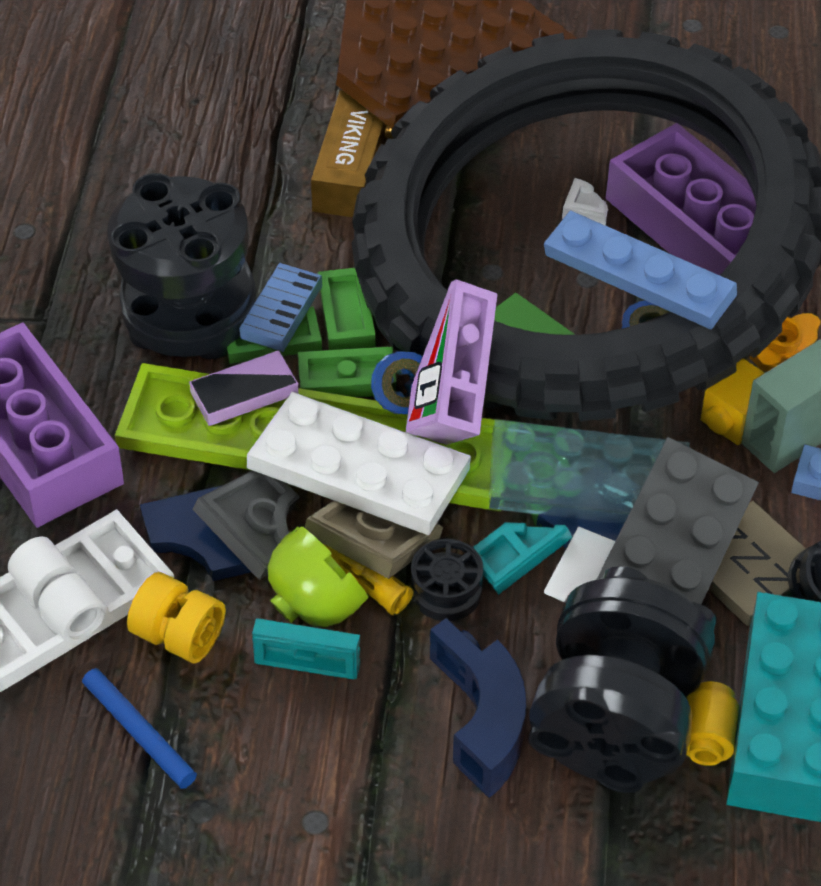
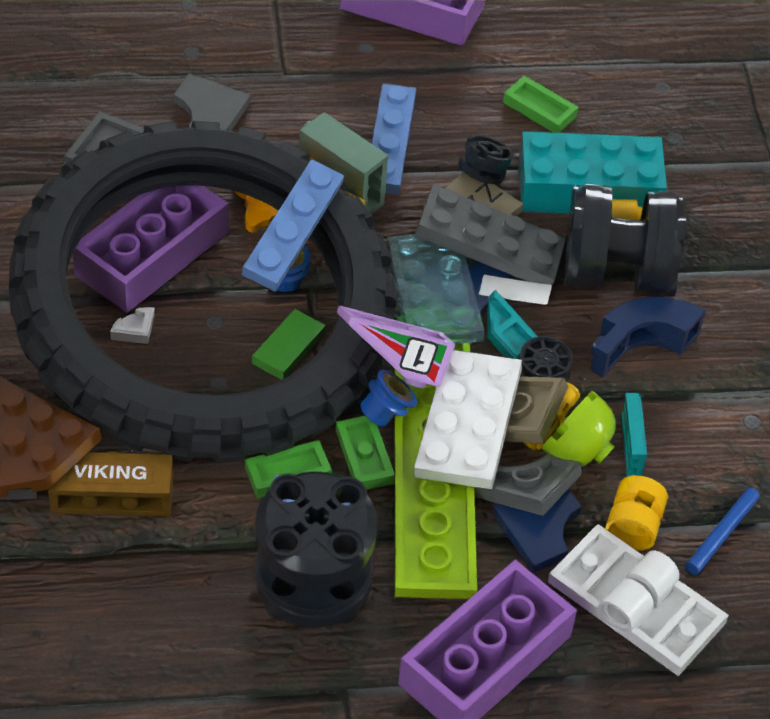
camera: 105 degrees left, 0 degrees up
tile [189,350,299,426] -> none

